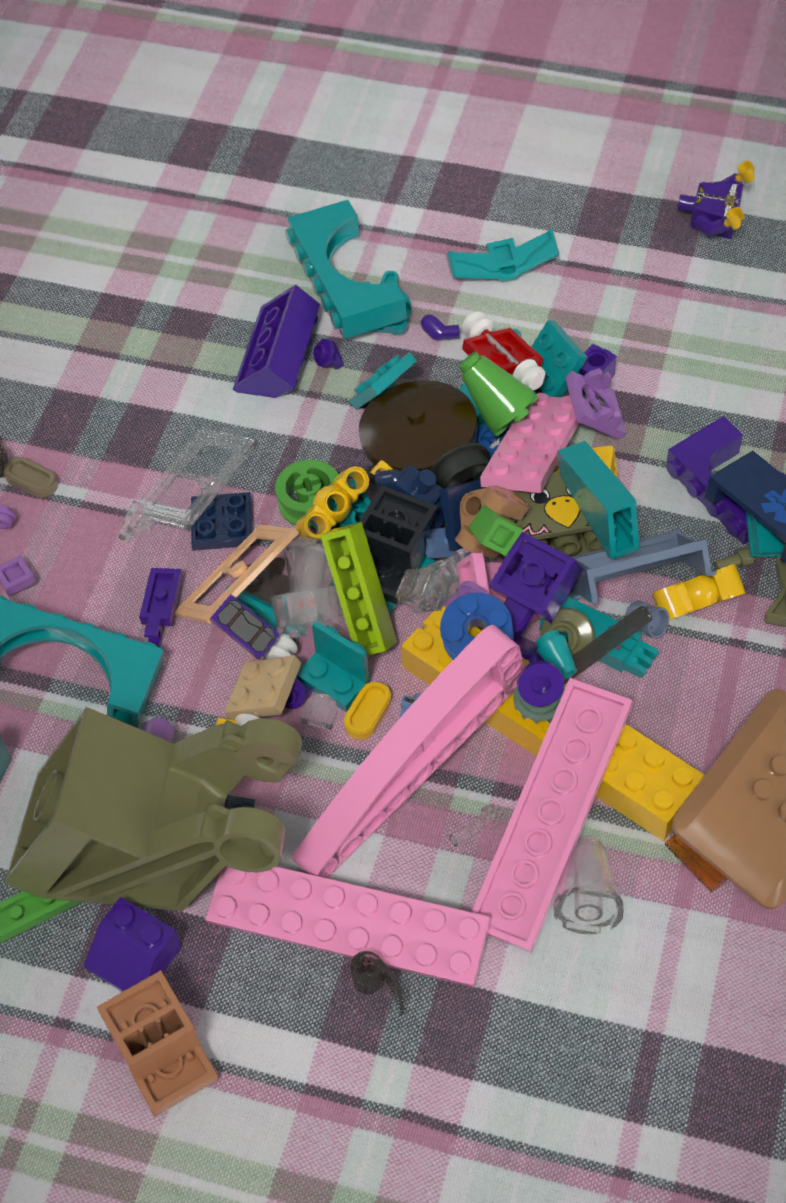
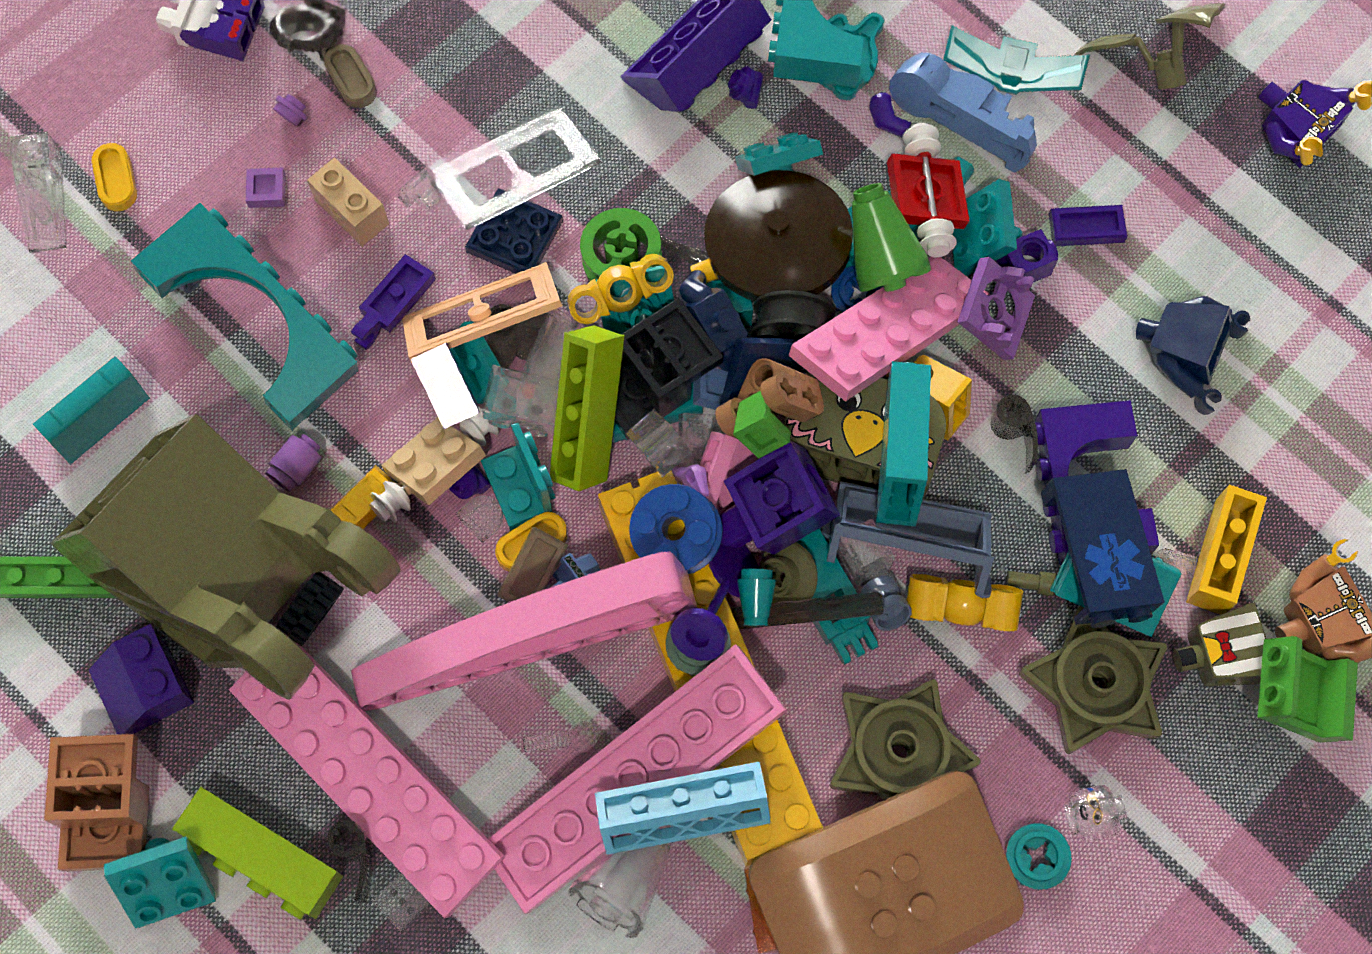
camera: 25 degrees right, 15 degrees up
none -> teal plate [104,837,216,929]
none -> lime brick [172,786,344,920]
none -> tan brick [307,157,389,247]
none -> clear tile [372,873,430,932]
none -> dark tan tile [496,527,568,602]
none -> medium azure fence [595,762,771,855]
none -> olive plate [829,679,981,800]
none -> clear brick [837,519,895,586]
none -> medium blue piece [889,52,1037,173]
none -> clear smoke panel [990,395,1038,474]
none -> dark purple tile [1048,205,1127,247]
none -> olive plant [1074,3,1226,89]
none -> dark blue torso [1135,296,1250,415]

